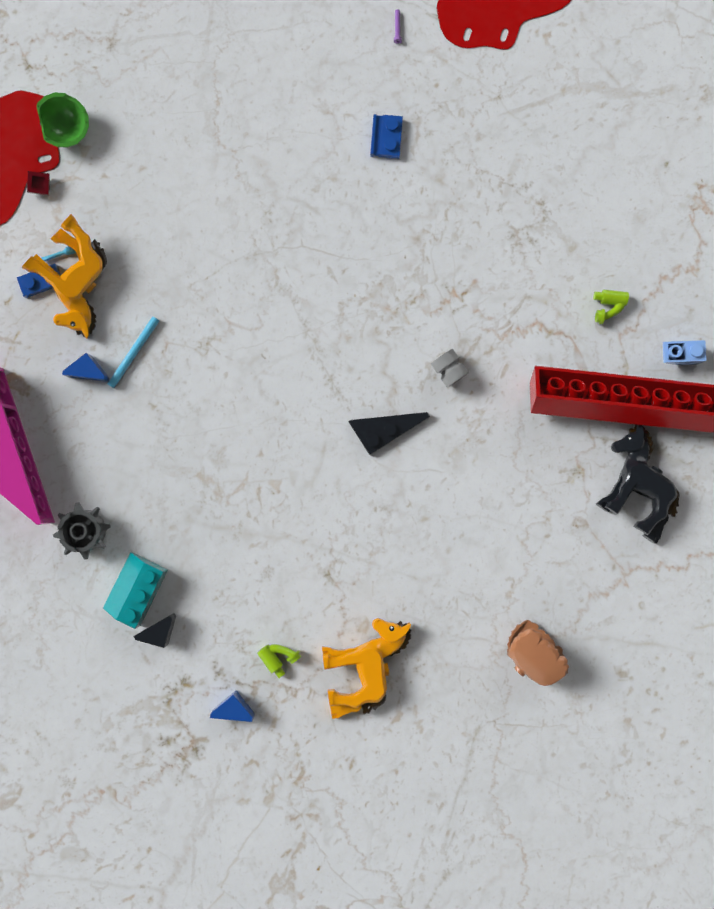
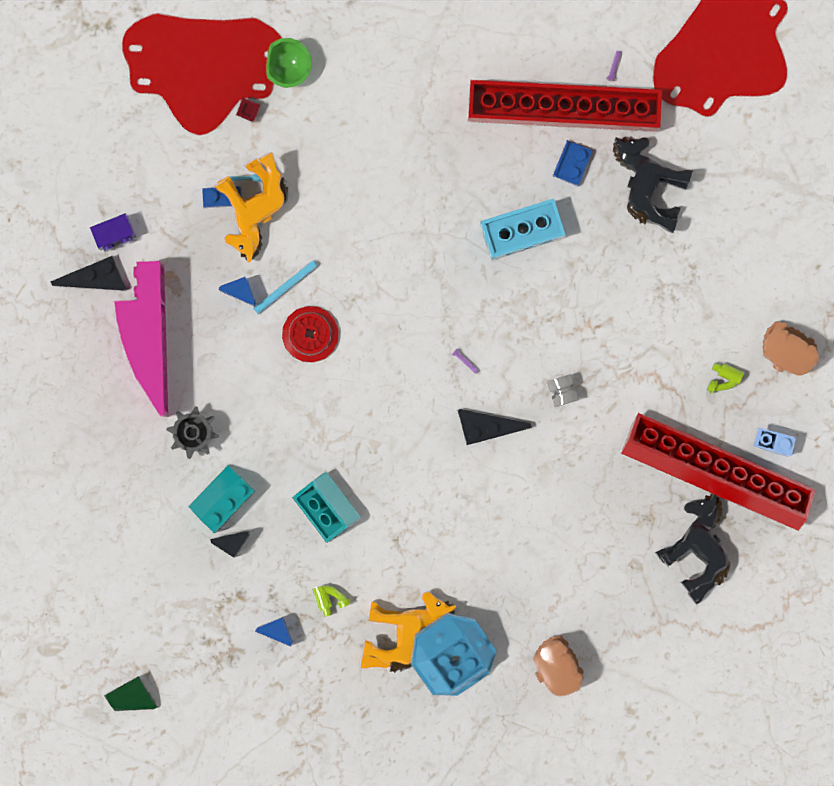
camera: 20 degrees right, 0 degrees up
none -> dark green slope [104,676,158,711]
none -> red piece [282,306,339,363]
none -> teal slope [292,471,361,543]
none -> dark azure piece [411,613,497,696]
none -> medium lavender piece [452,349,479,374]
none -> red brick [468,80,662,132]
none -> medium azure brick [480,198,566,260]
none -> black animal [613,137,693,233]
none -> nougat animal [762,321,819,376]

